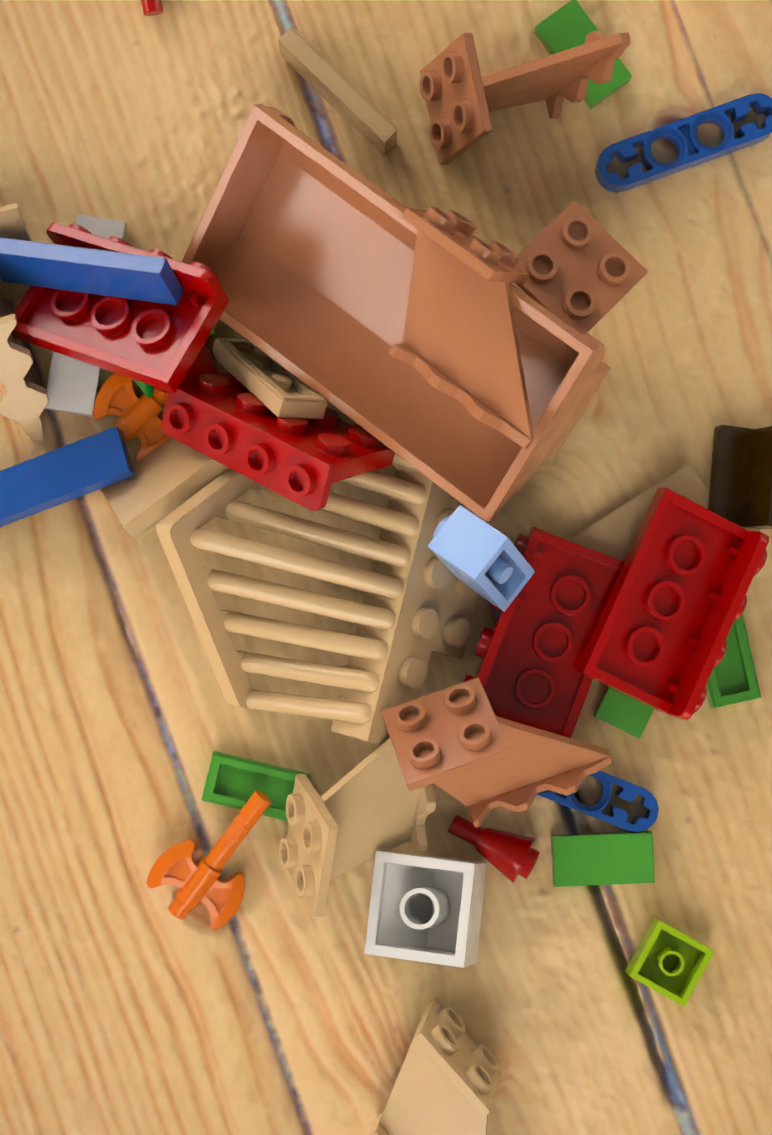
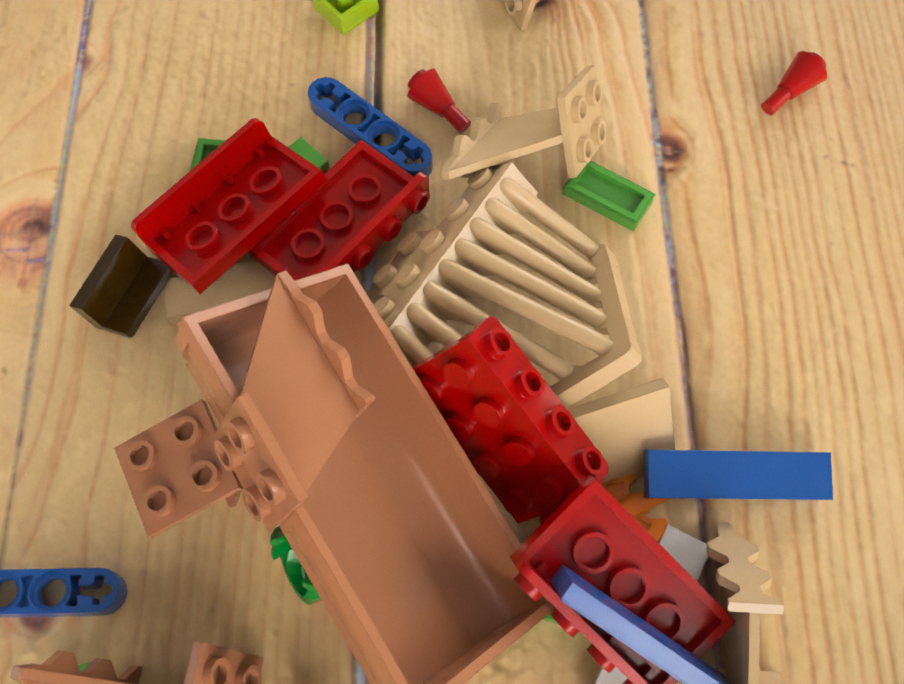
camera: 155 degrees left, 20 degrees down
orange piece [146,790,272,930] -> none
tan tile [212,338,328,419] -> none
white slope [364,851,487,968] -> none
nougat piece [381,677,612,828] -> none
light blue brick [428,505,535,612] -> none
bright green tile [551,831,655,887] -> none
none -> red cone [761,51,827,116]

